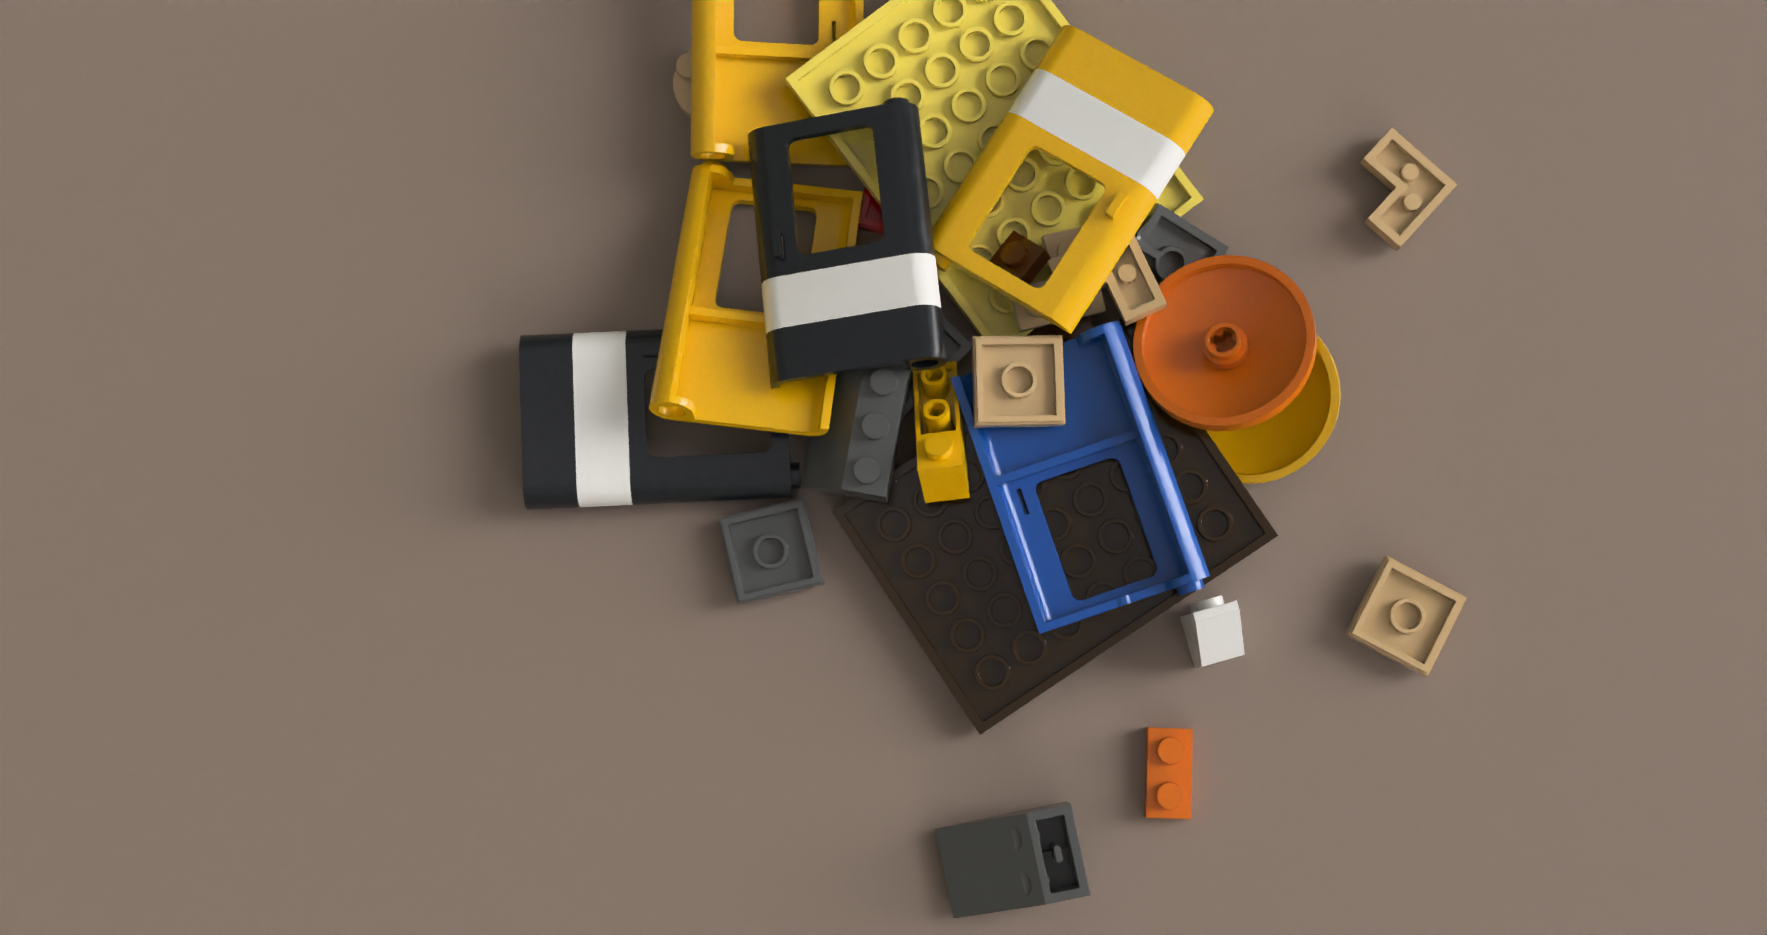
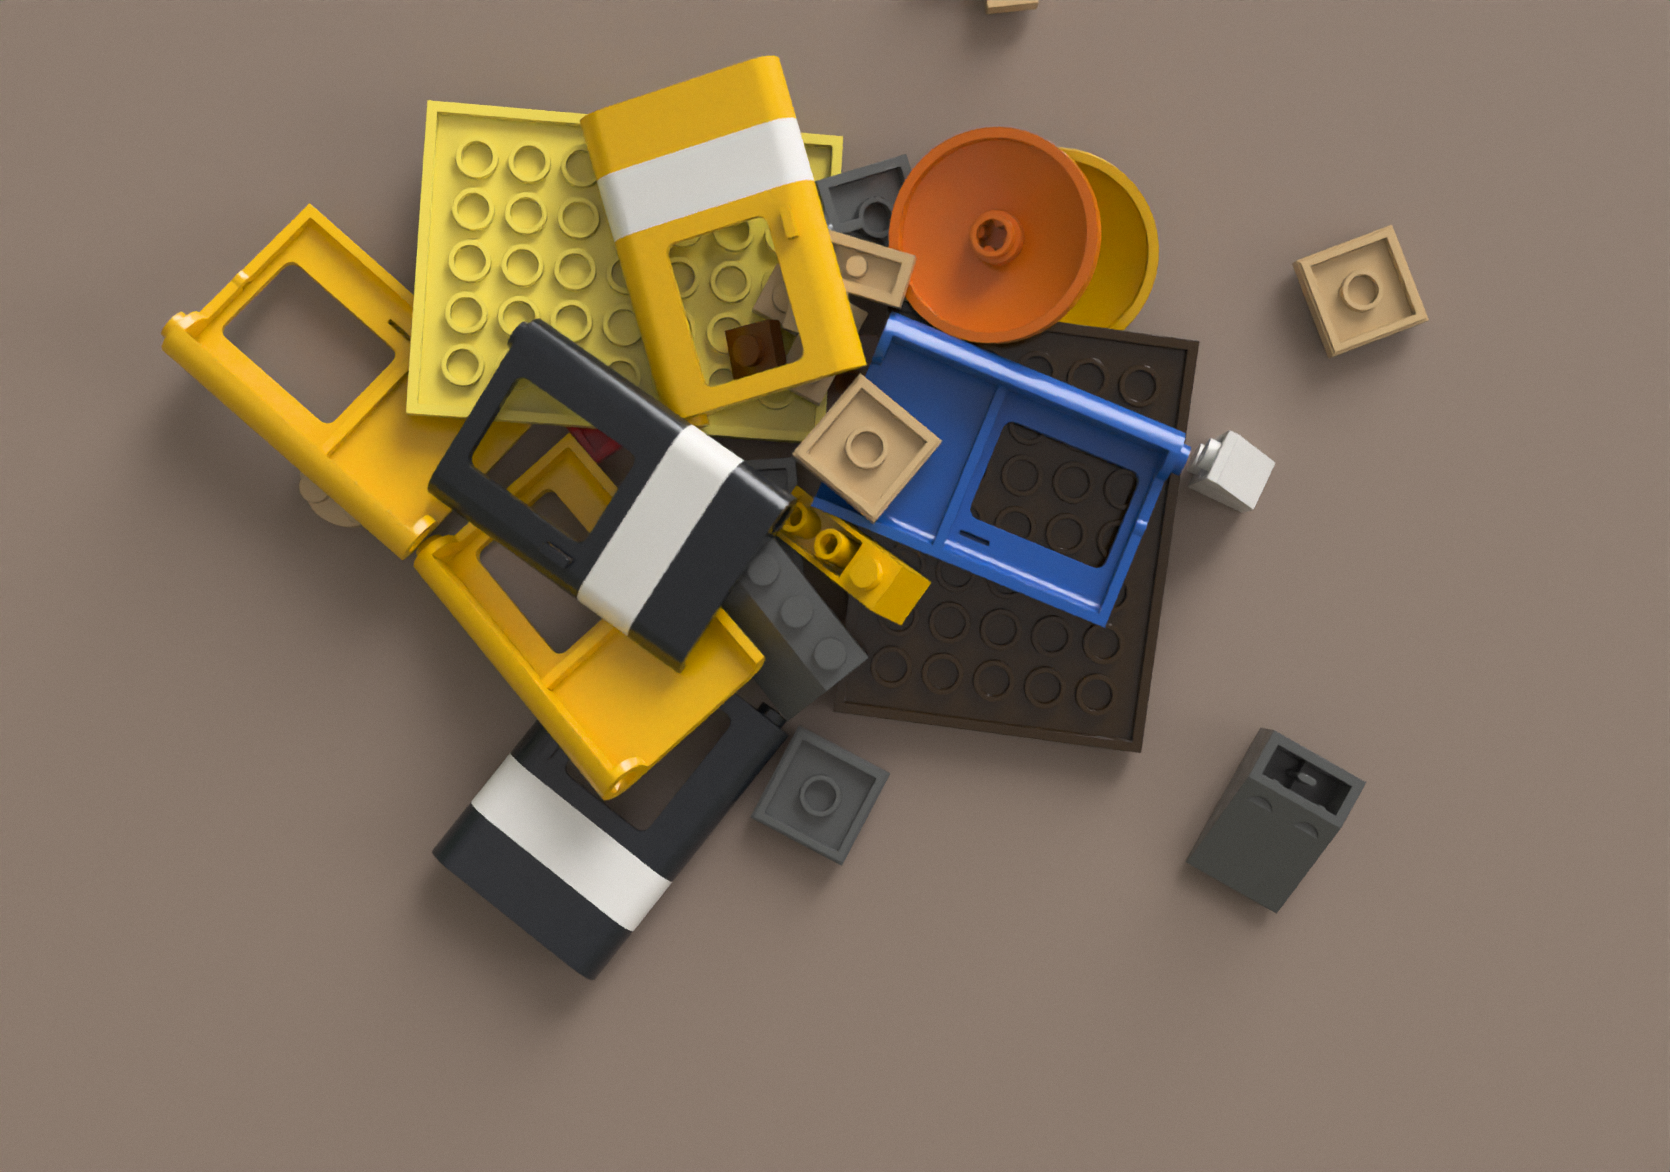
camera: 55 degrees left, 5 degrees up
orange plate [1144,727,1193,819] -> none

